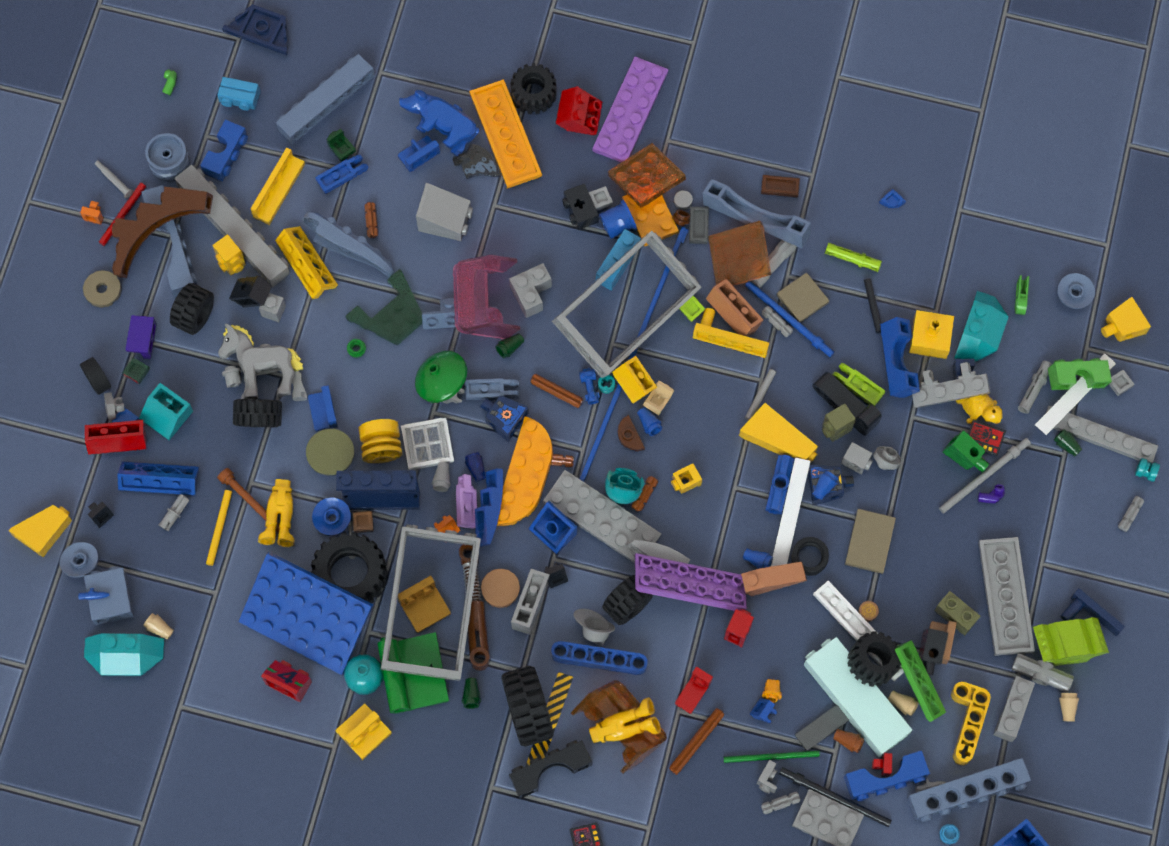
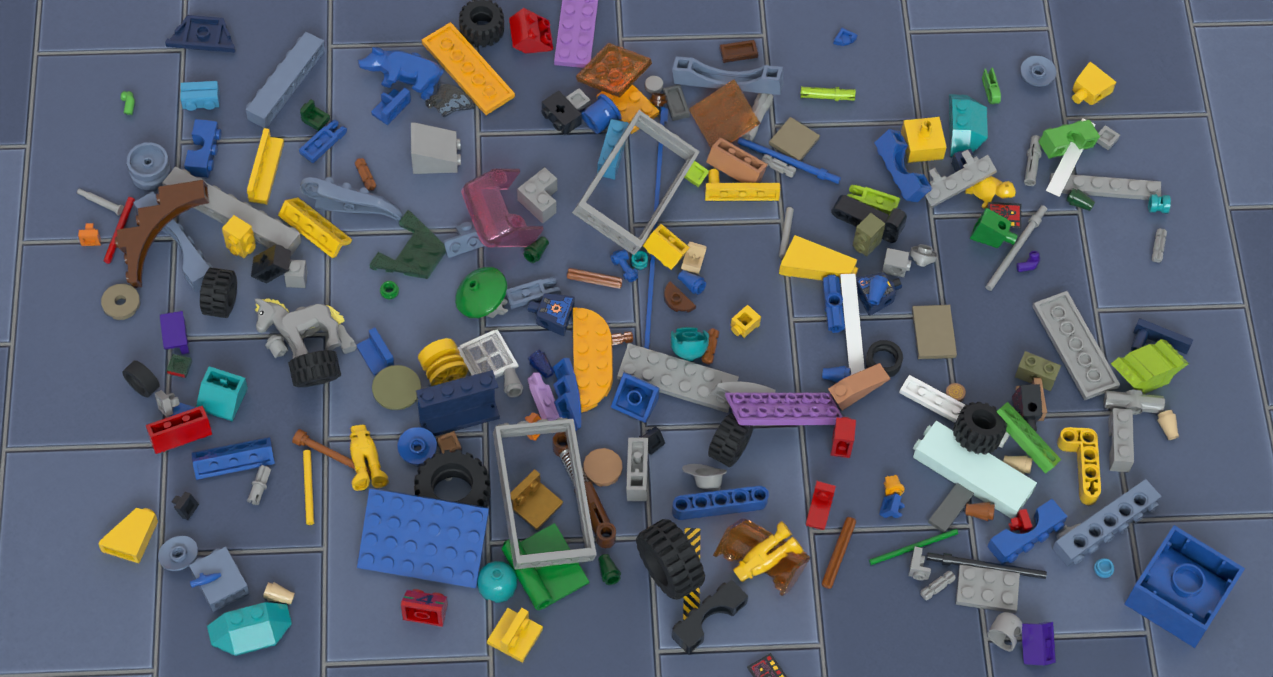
camera: 20 degrees left, 10 degrees down
black piece [864,278,882,333] -> none

